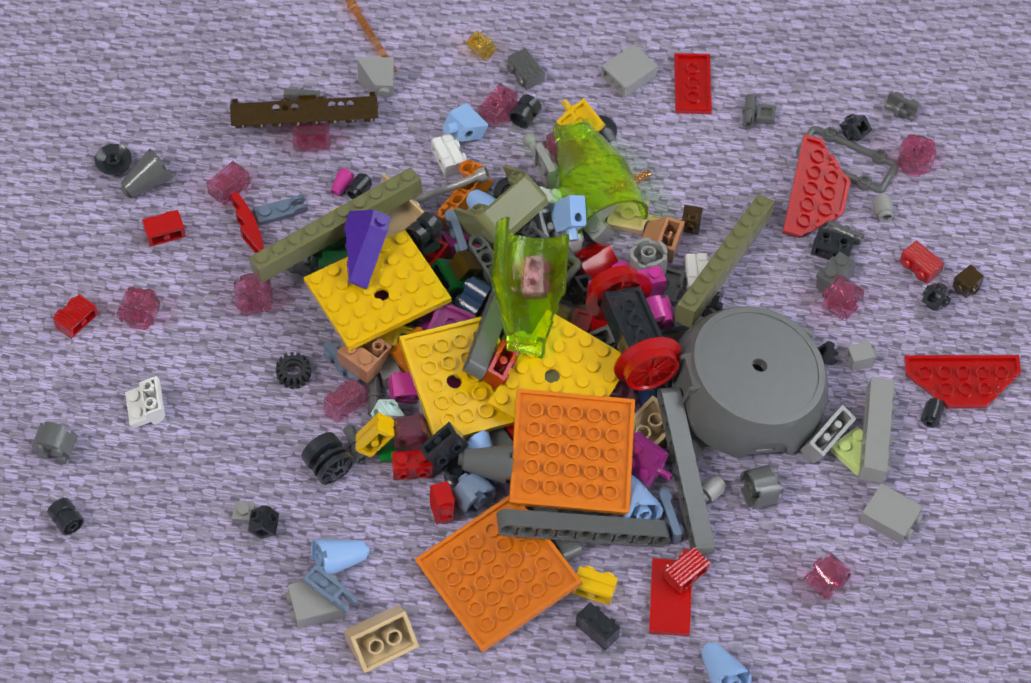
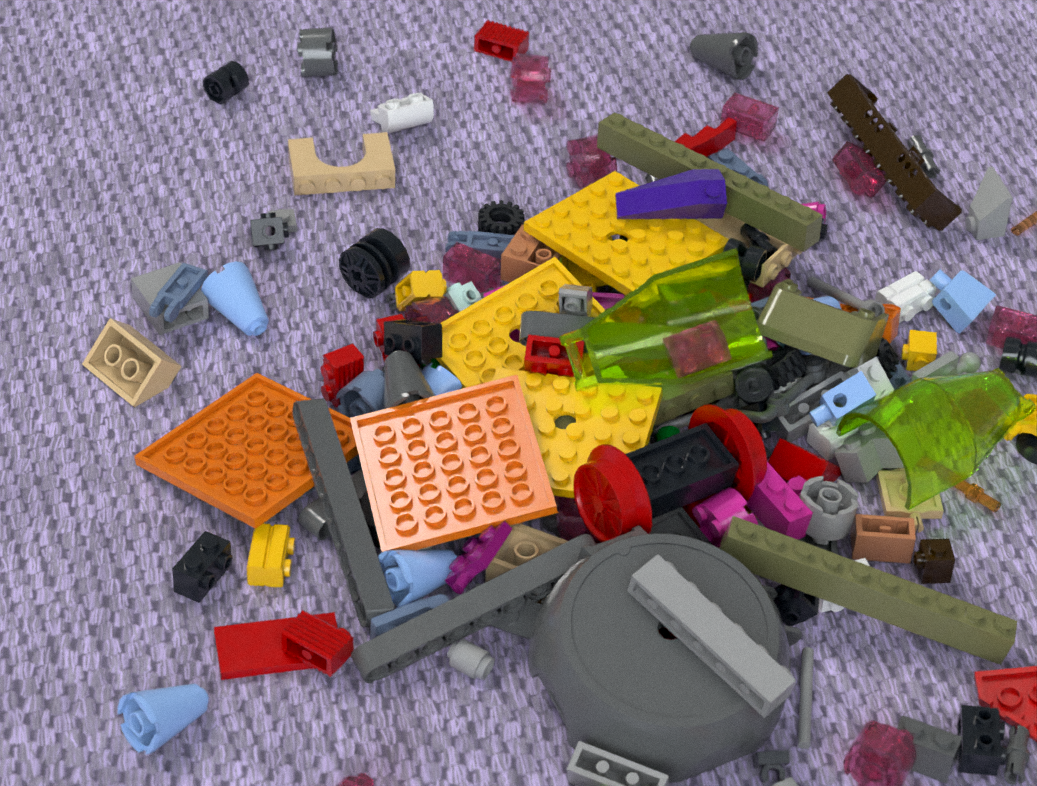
camera: 75 degrees right, 15 degrees down
black dish [95,144,132,175] -> none
red brick [142,210,186,247] -> none
dark grey brick [740,465,782,509] -> none
none -> tan arch [288,132,395,195]
none -> sand blue hinge [445,230,515,259]
none -> light grey slope [559,284,593,317]
none -> light grey brick [627,554,796,718]
none -> black pin [740,223,778,260]
none -> yellow brick [901,330,937,371]

